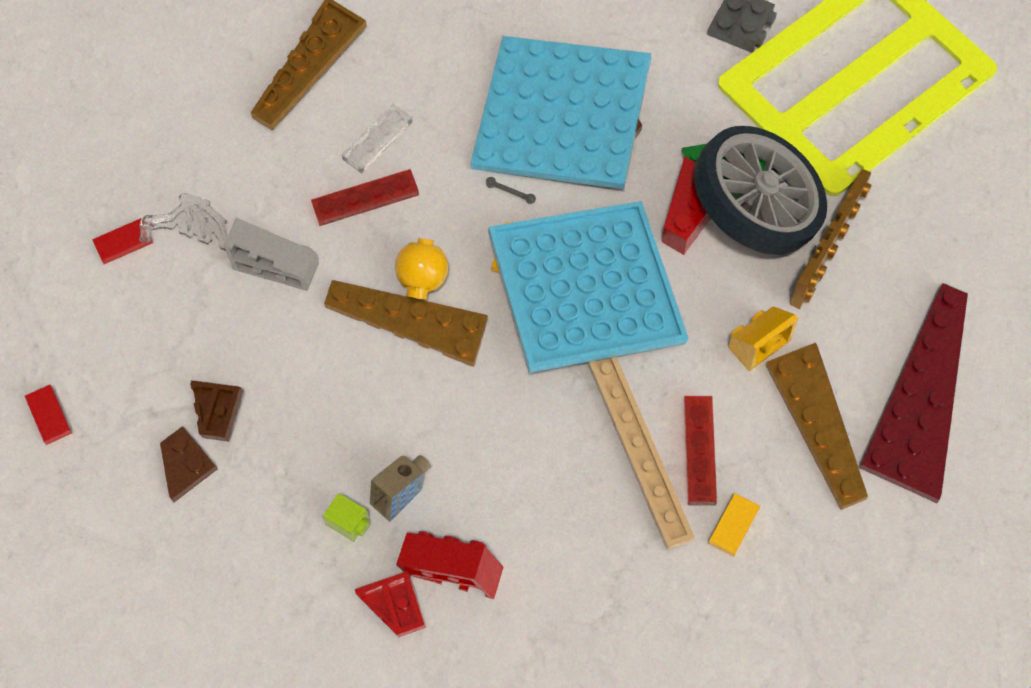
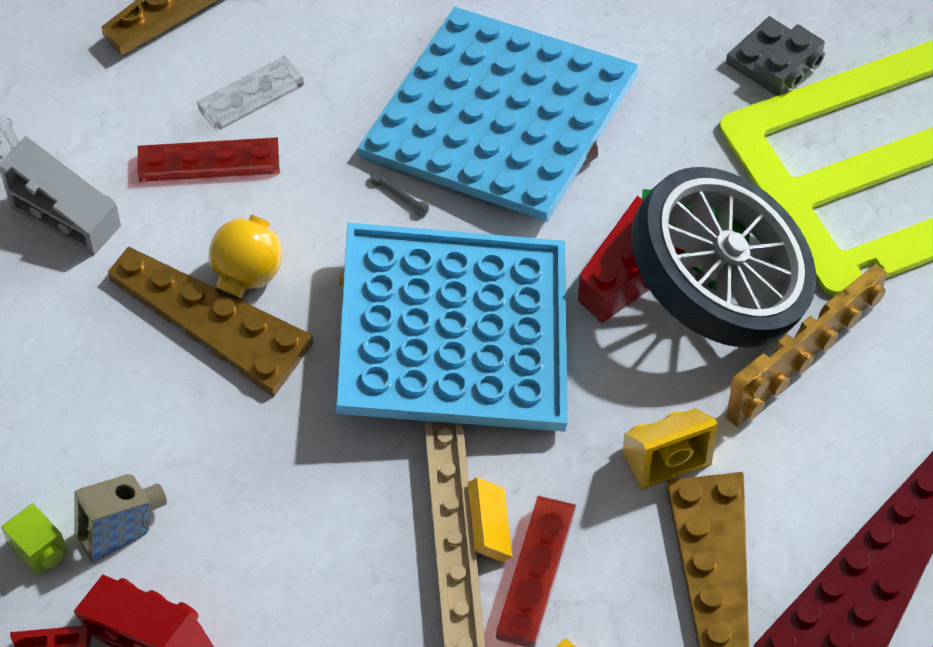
camera: 15 degrees right, 10 degrees down
none -> yellow tile [468,477,513,562]

